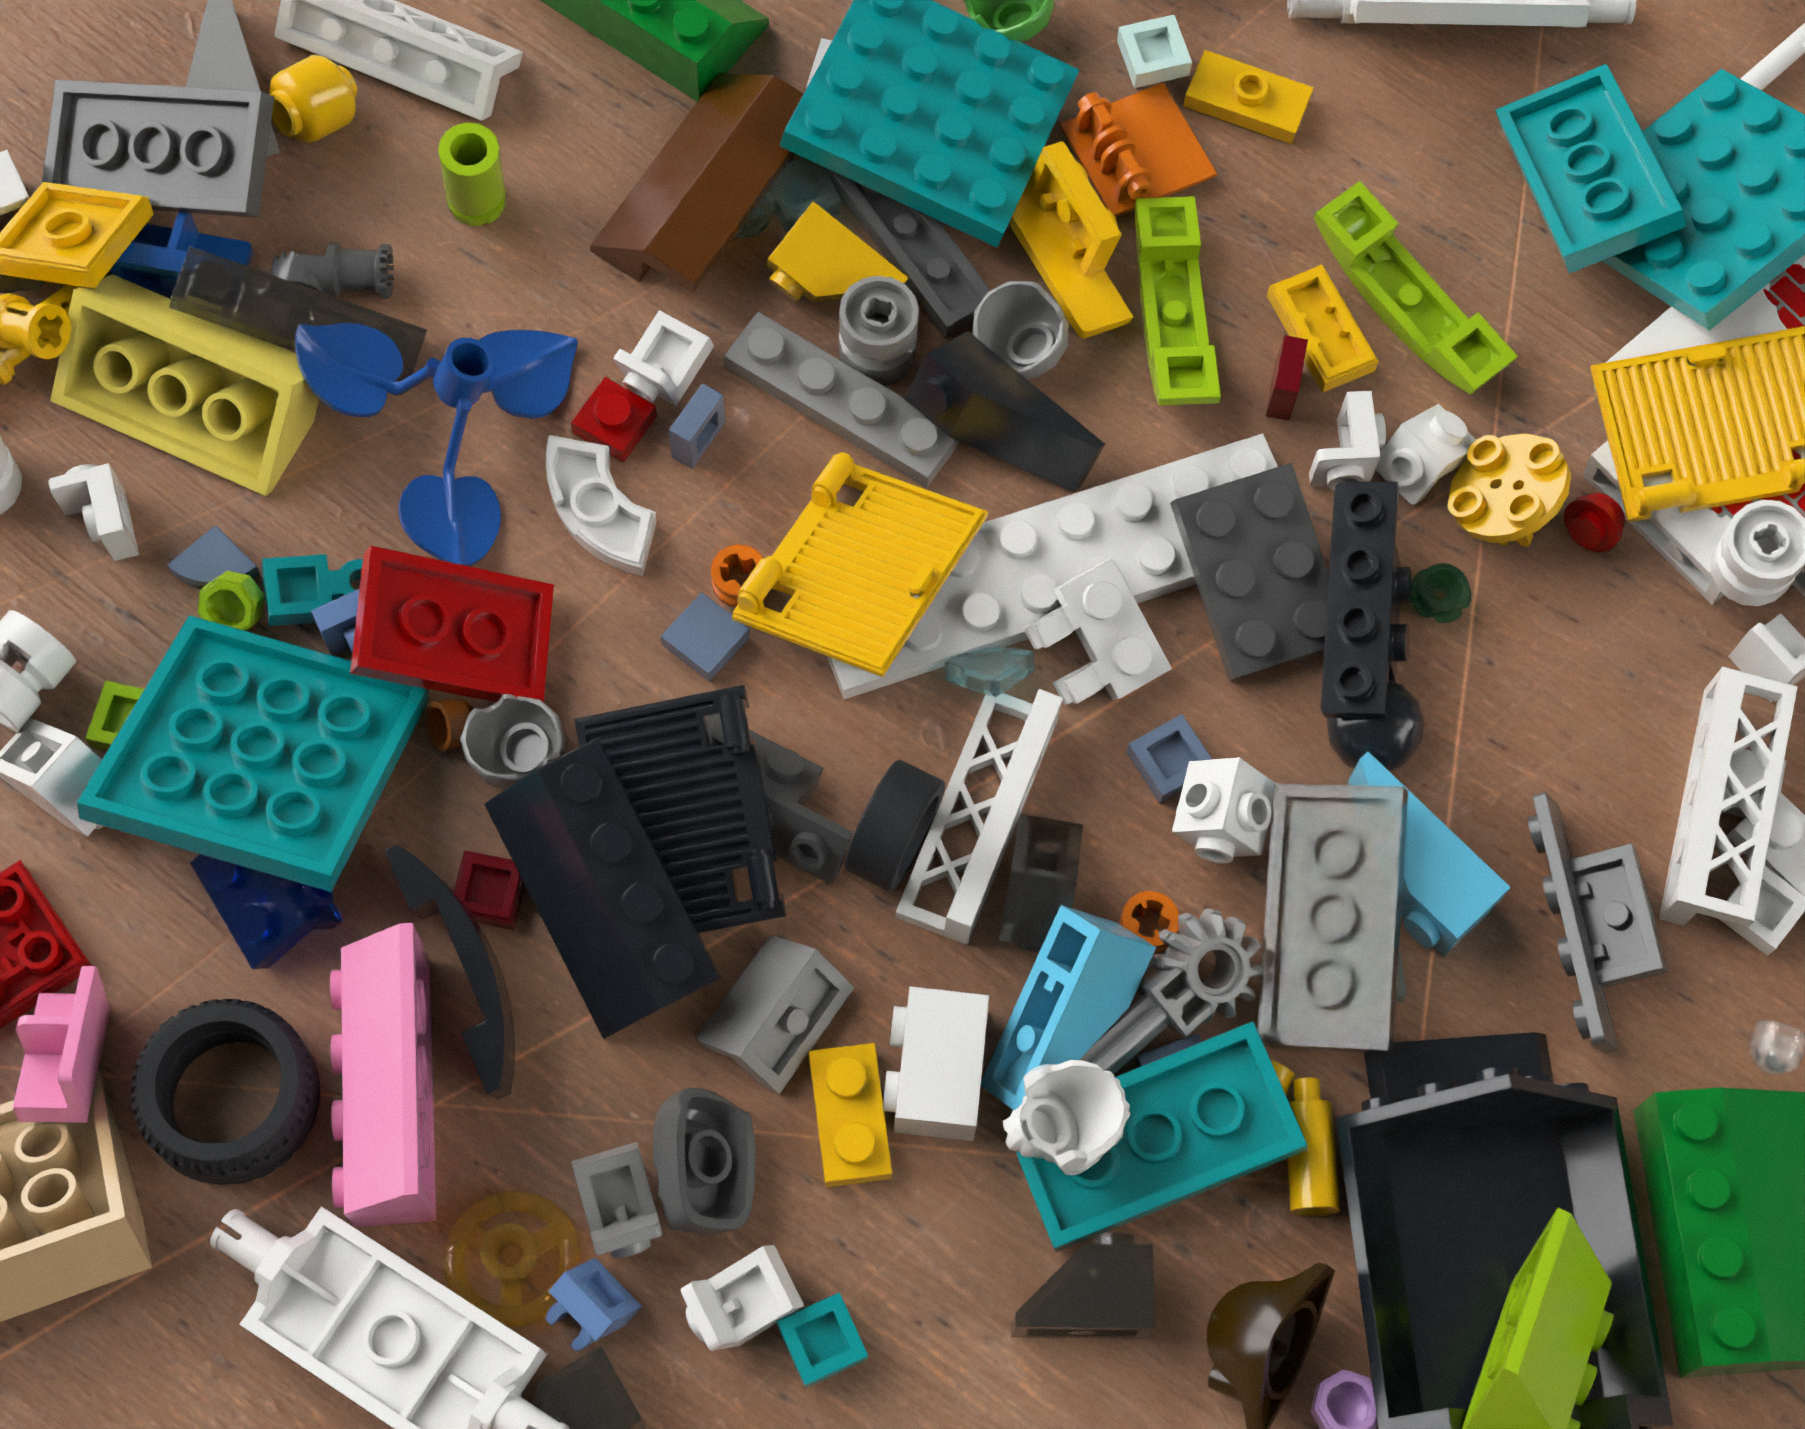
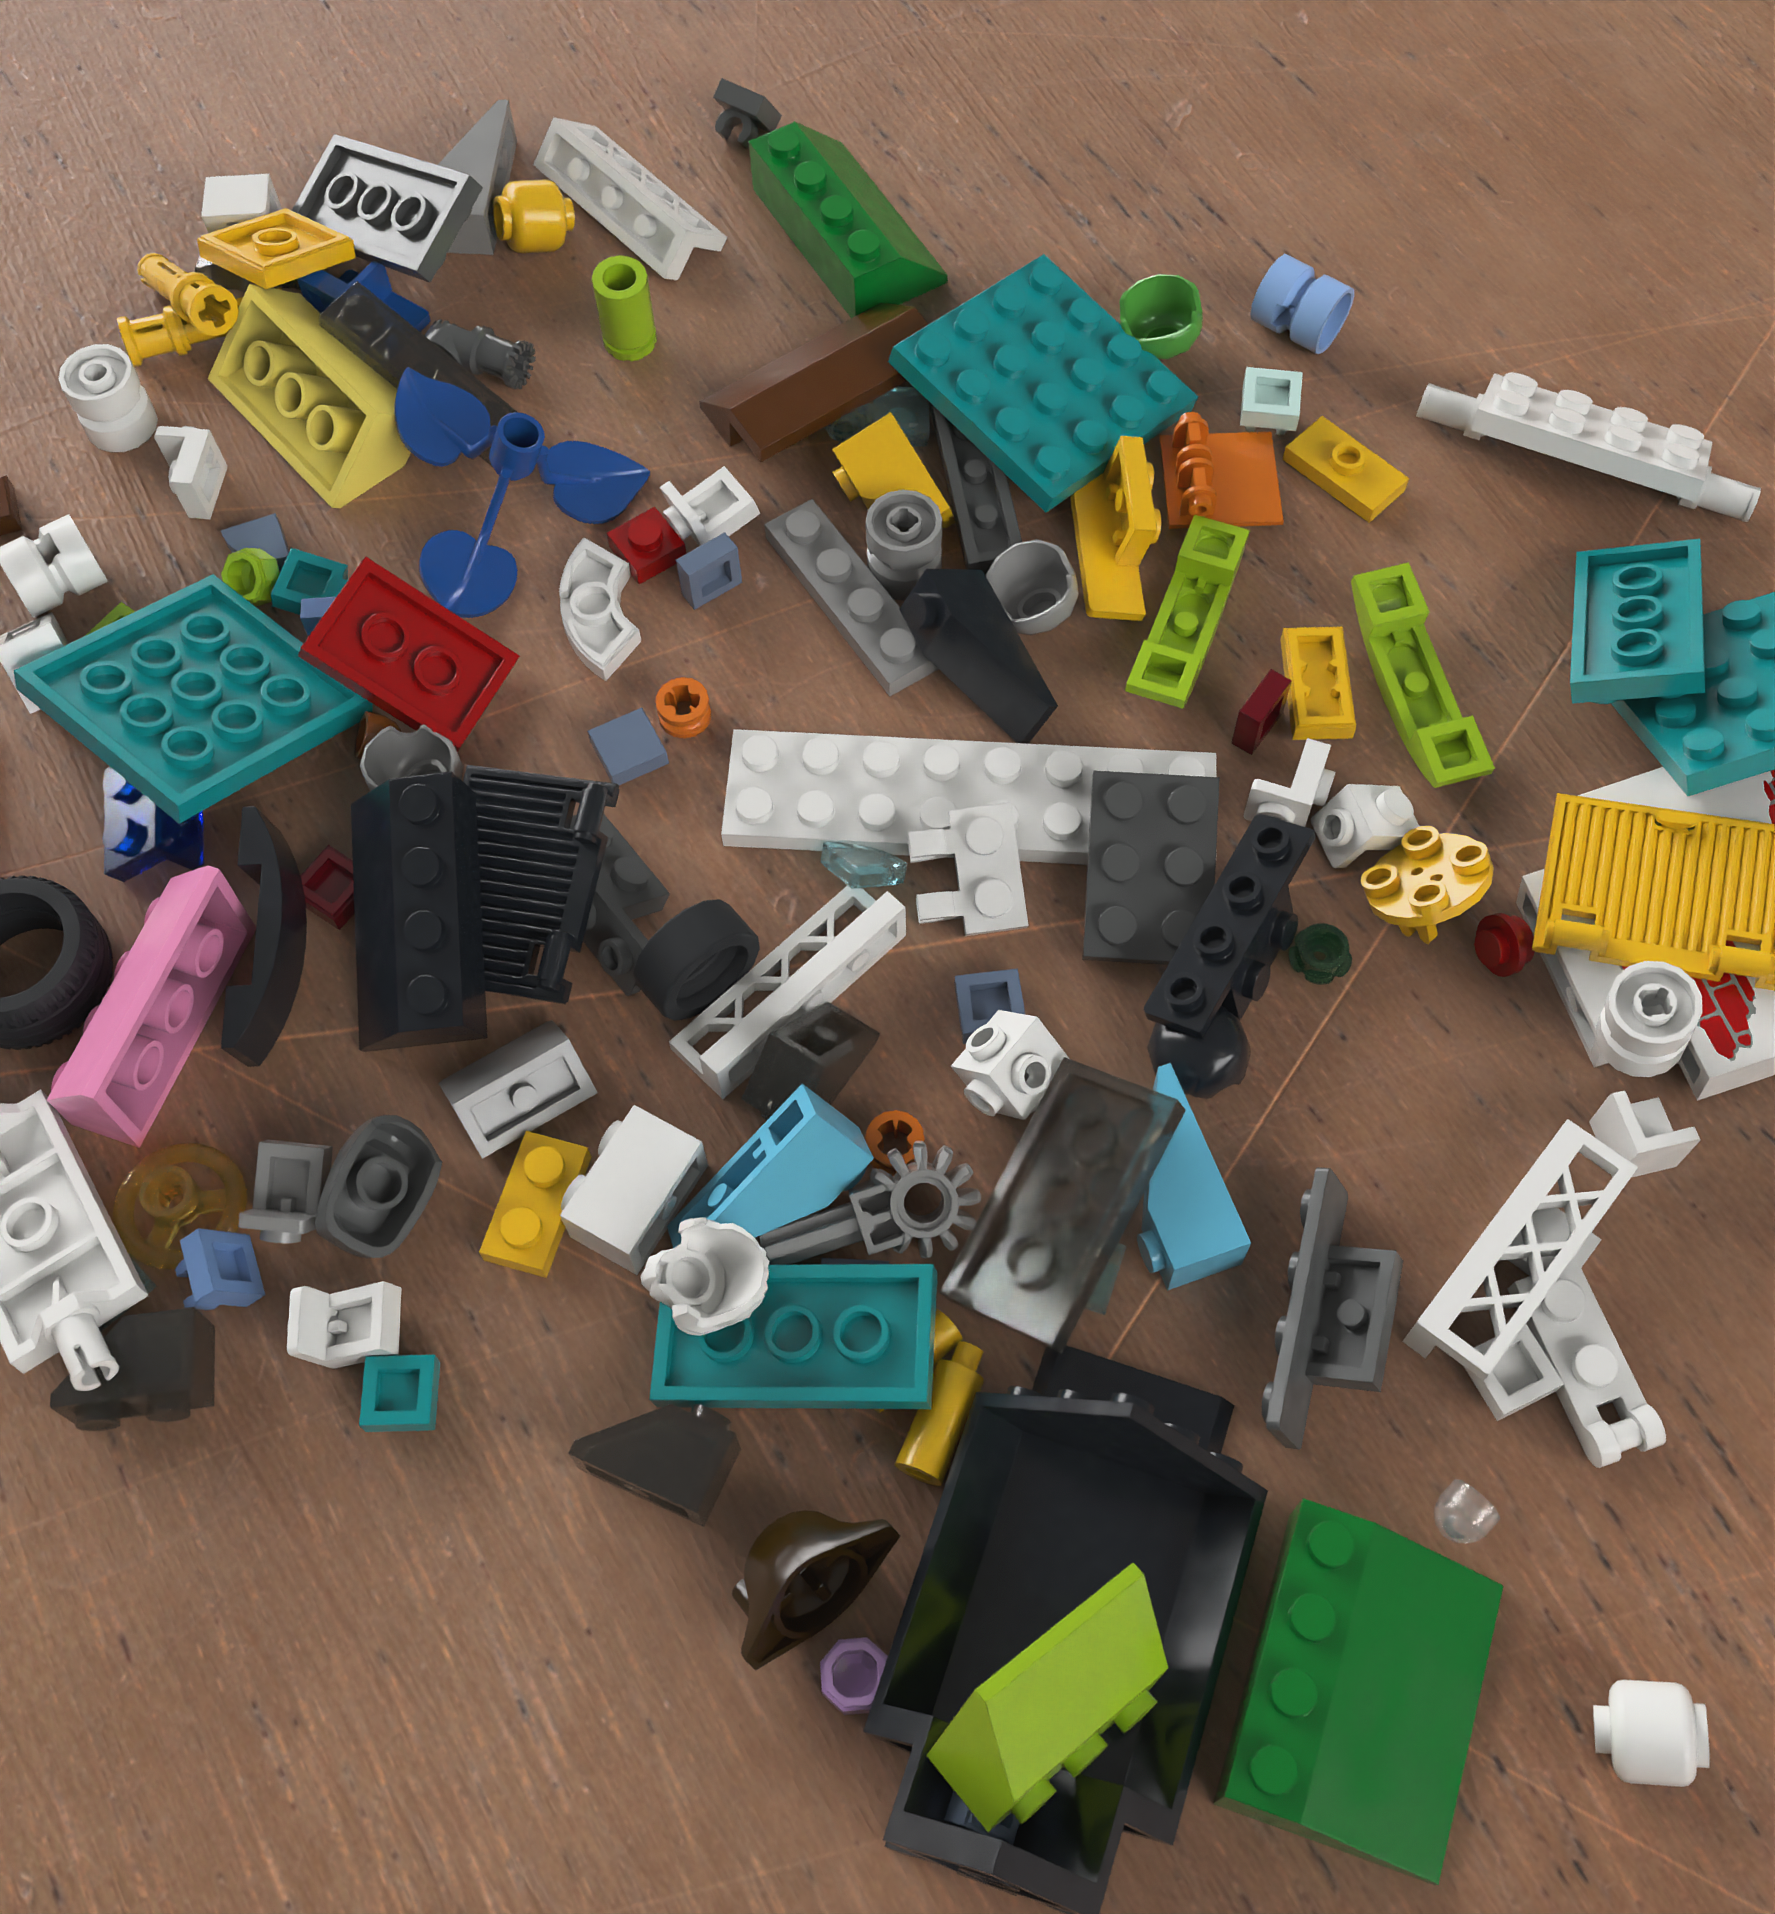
camera: 30 degrees right, 5 degrees down
yellow window [732,452,988,677] -> none

